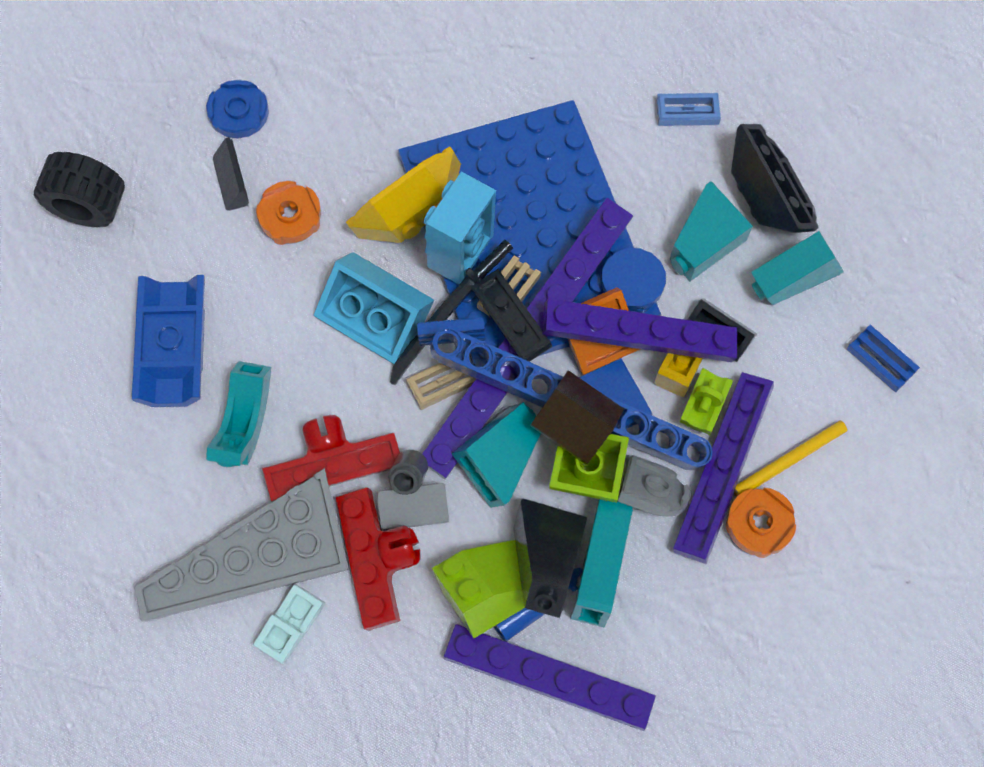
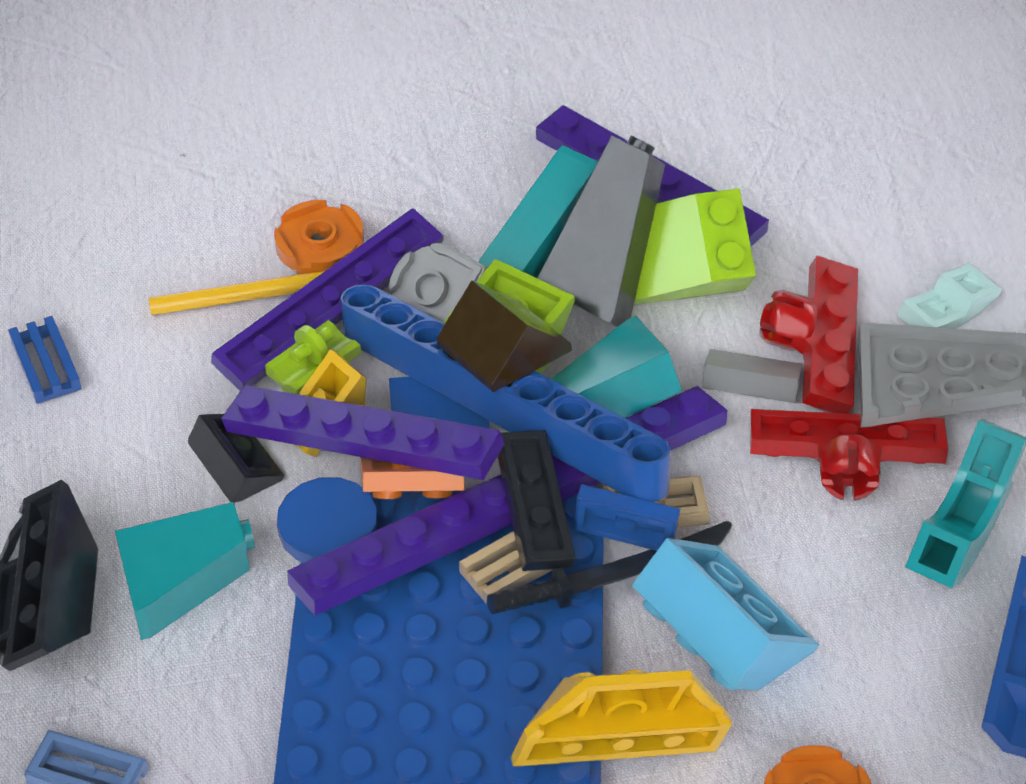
camera: 155 degrees left, 20 degrees down
dark grey brick [388,450,428,495] -> none
medium azure brick [424,171,496,285] -> none
teal slope [751,231,844,306] -> none

